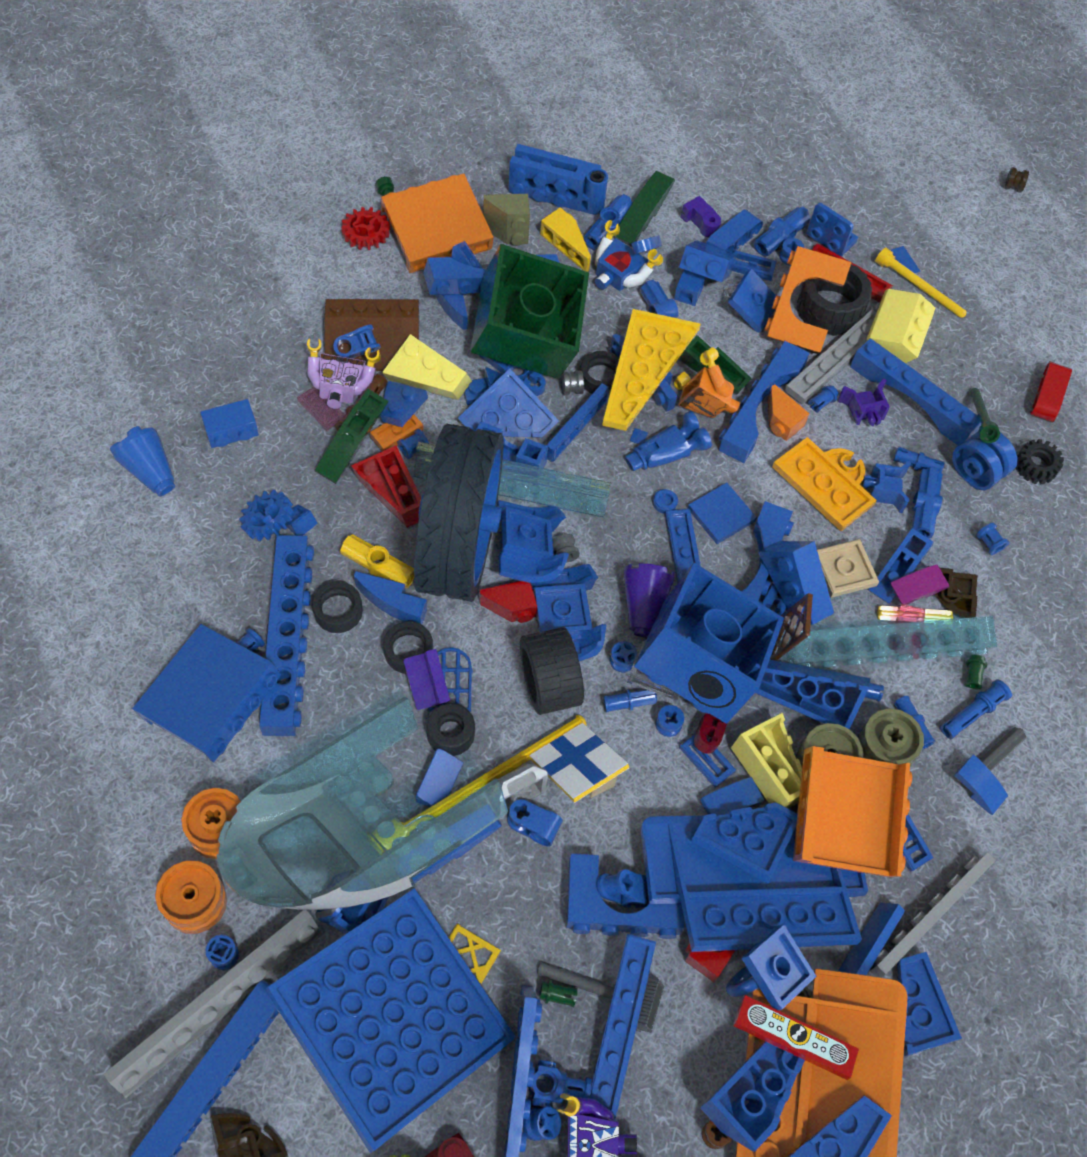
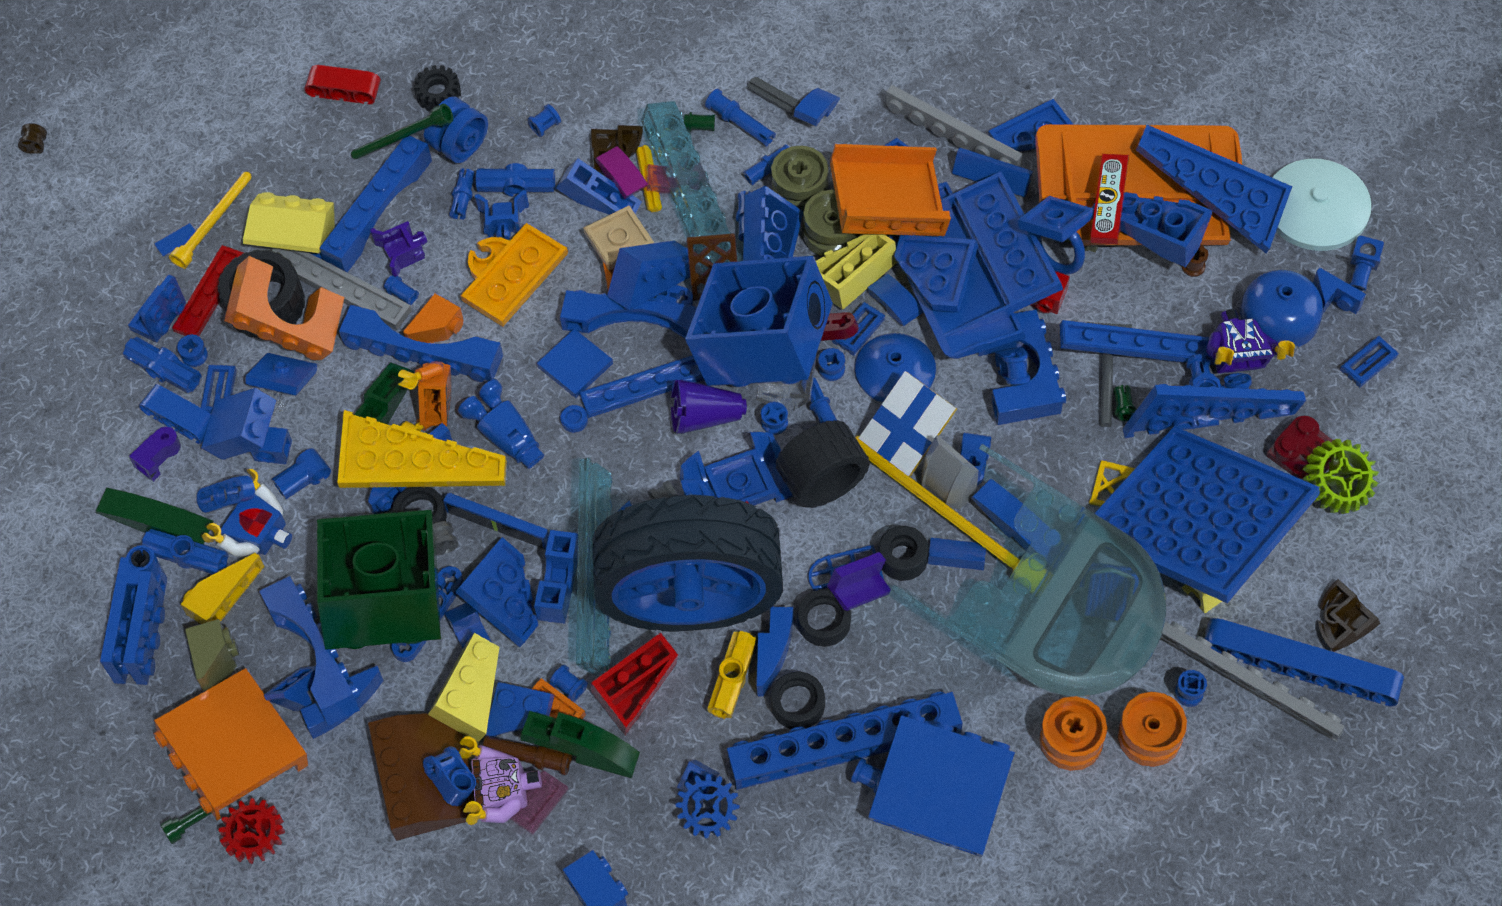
camera: 95 degrees left, 0 degrees up
none -> blue dish [855,333,936,403]

